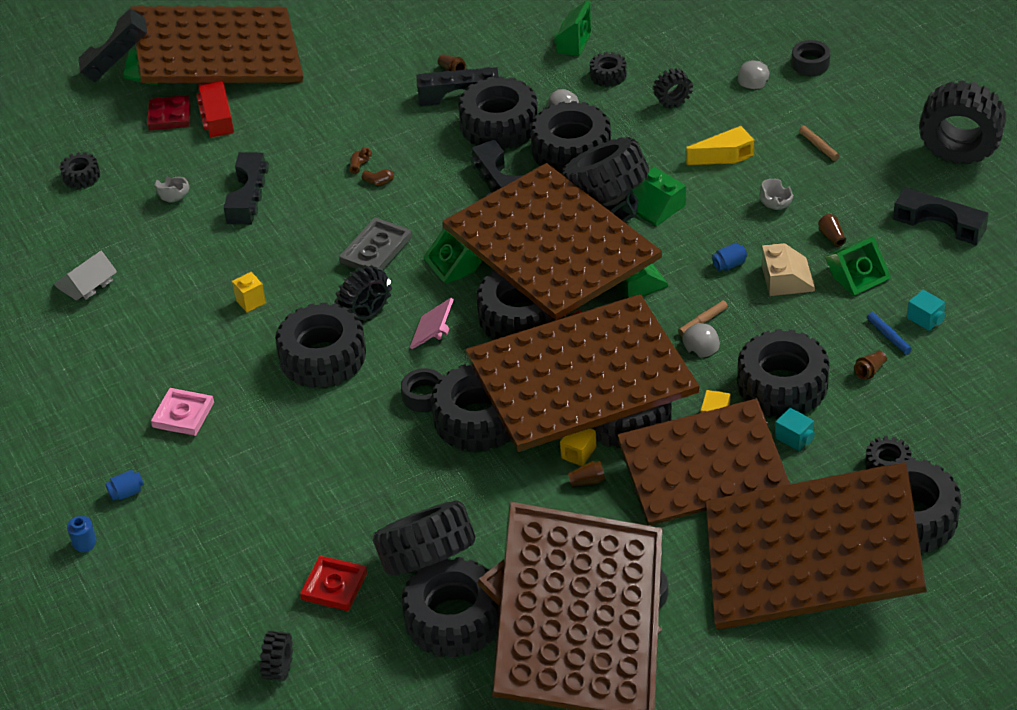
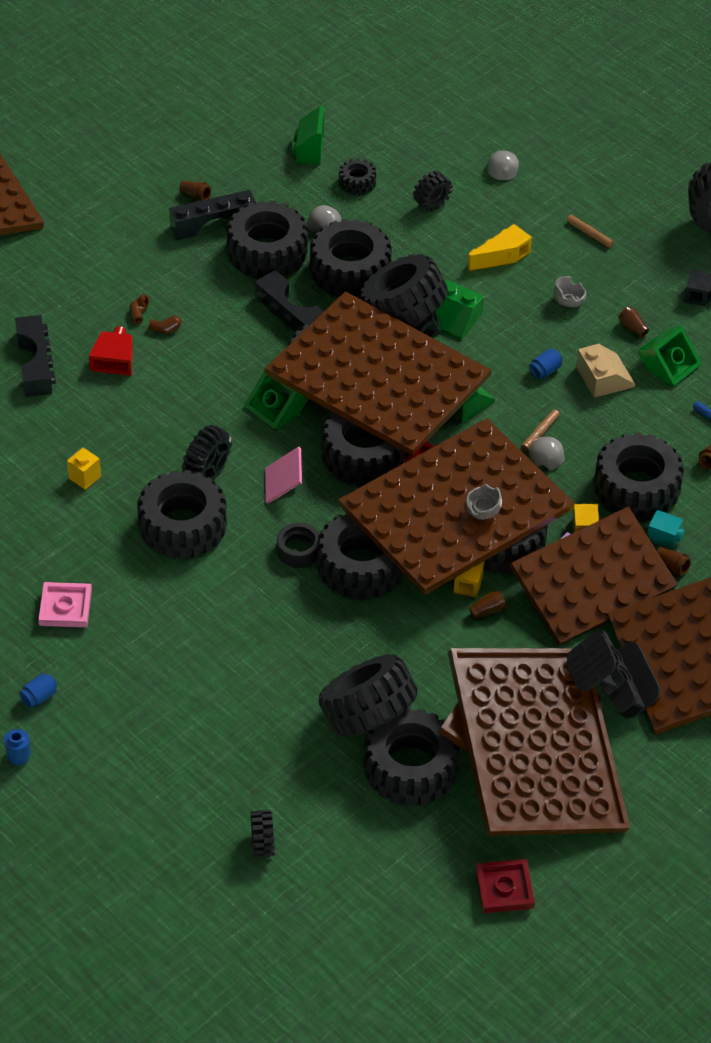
camera: 20 degrees left, 5 degrees up
red plate [300,555,368,611] -> none
dark grey plate [339,217,412,270] -> none
black tyre [791,40,831,76] -> none
none -> red torso [89,326,133,376]
none -> light grey hair [465,484,502,520]
none -> black piece [566,630,661,718]
none -> reddish brown cone [657,547,691,575]

